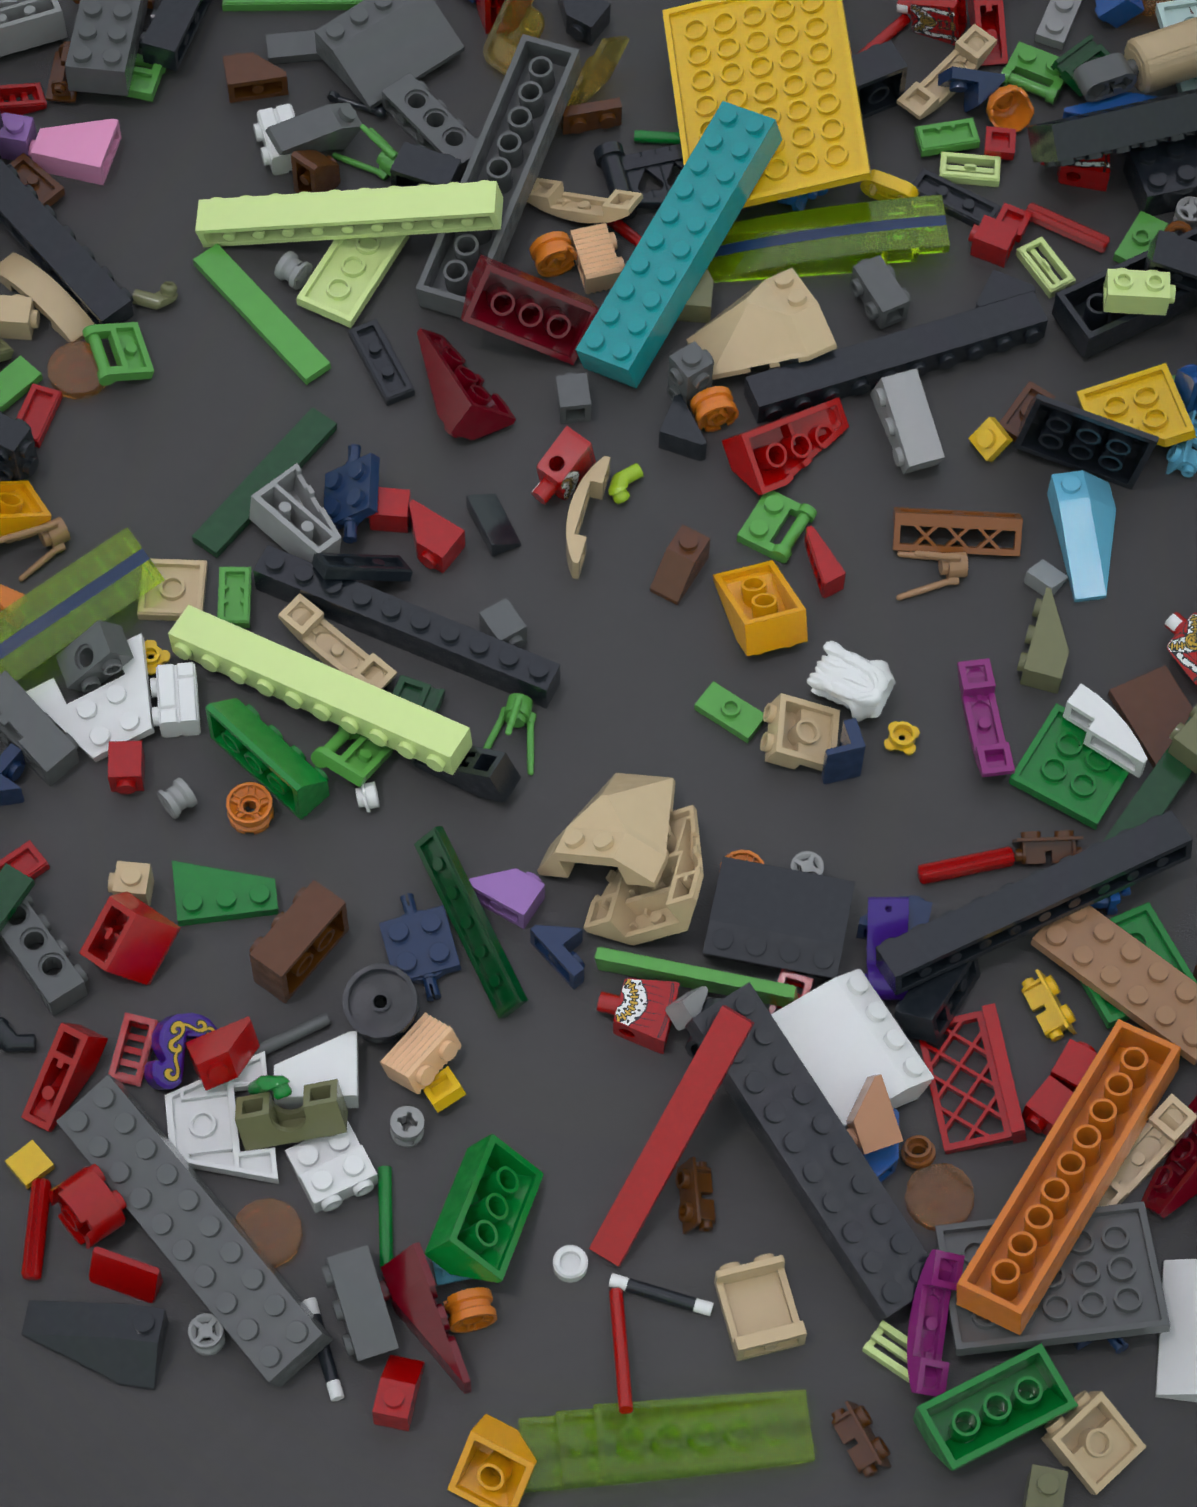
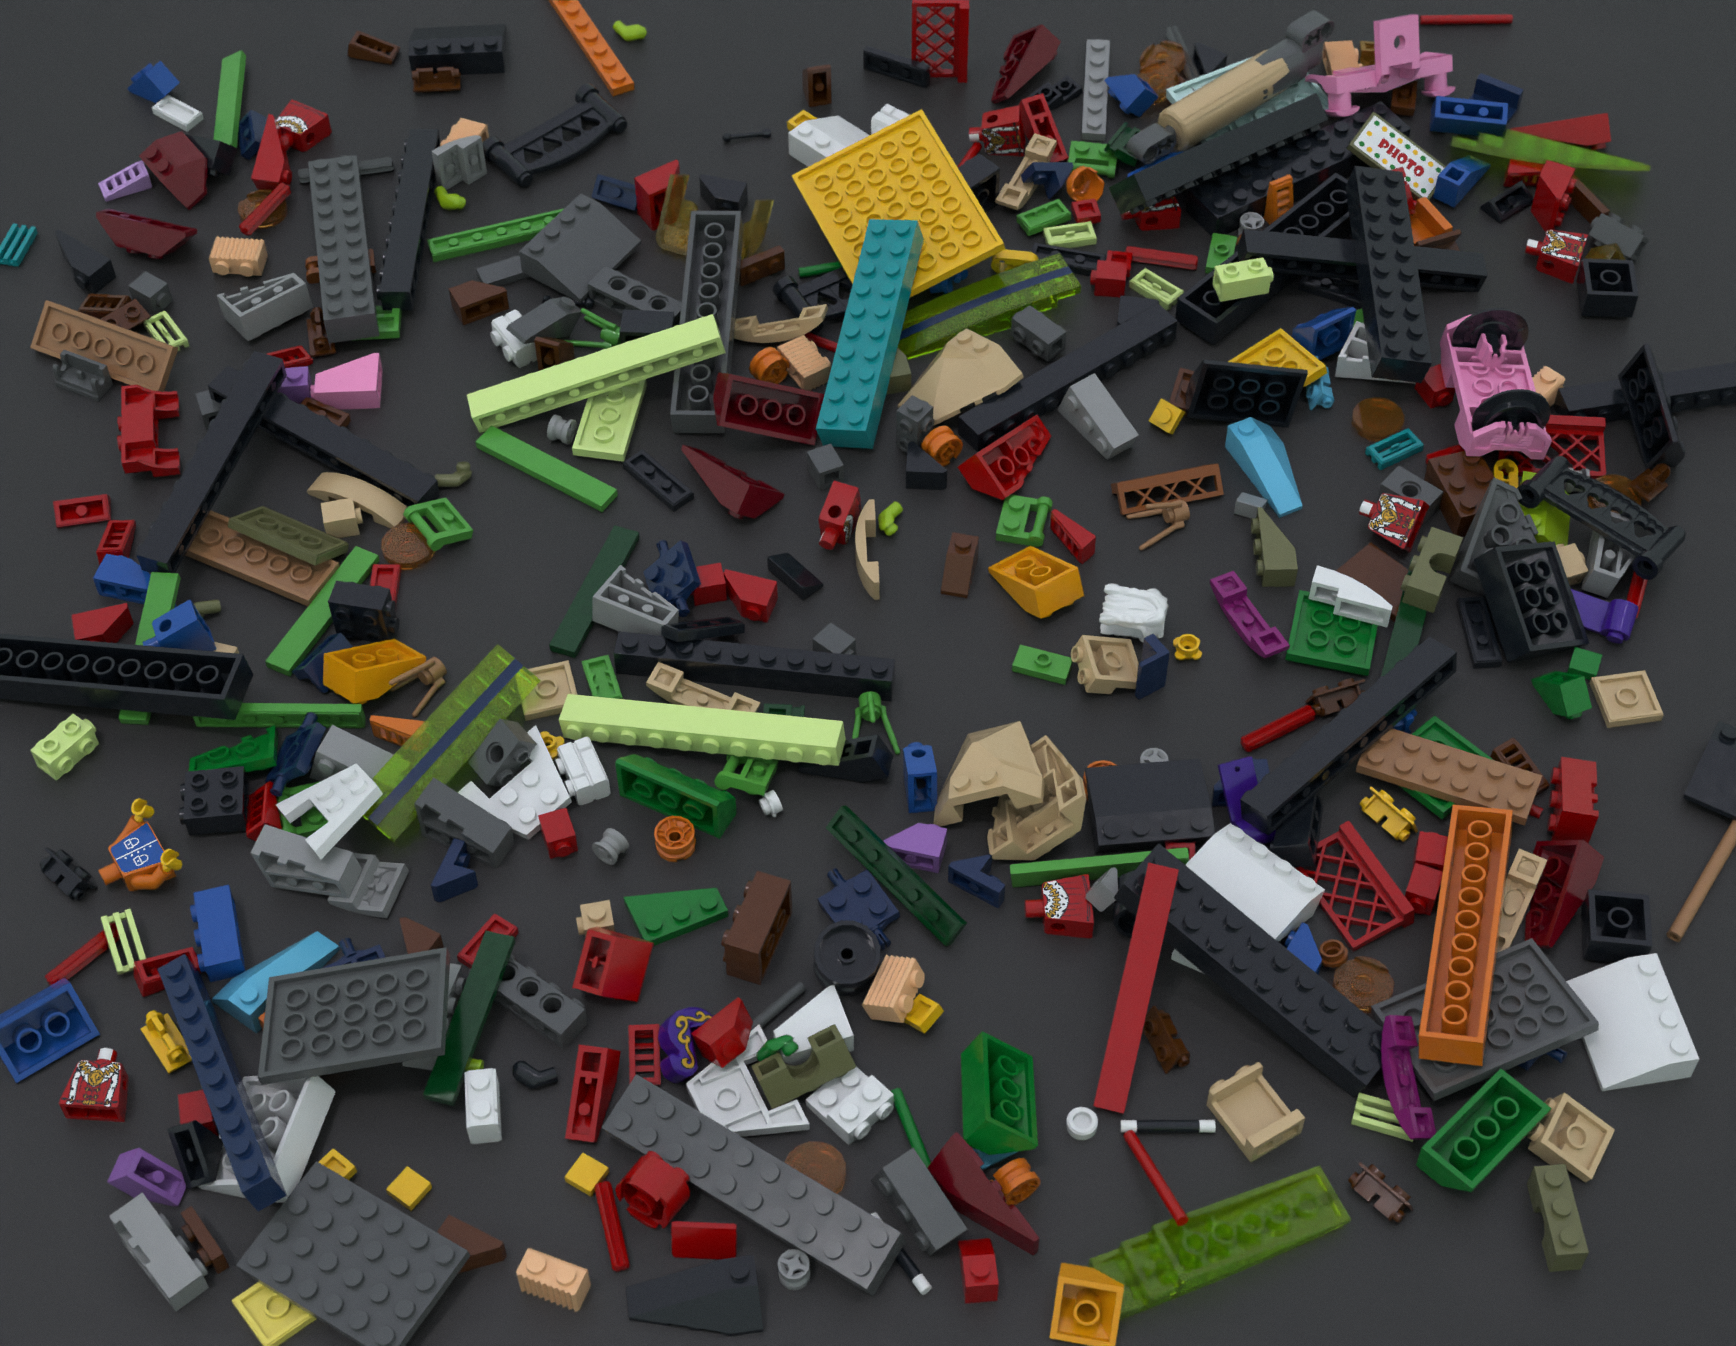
camera: 15 degrees left, 10 degrees down
light grey wheel [390,1106,425,1148] -> none
nougat slope [846,1074,903,1155] -> none
none -> blue torso [903,742,937,813]

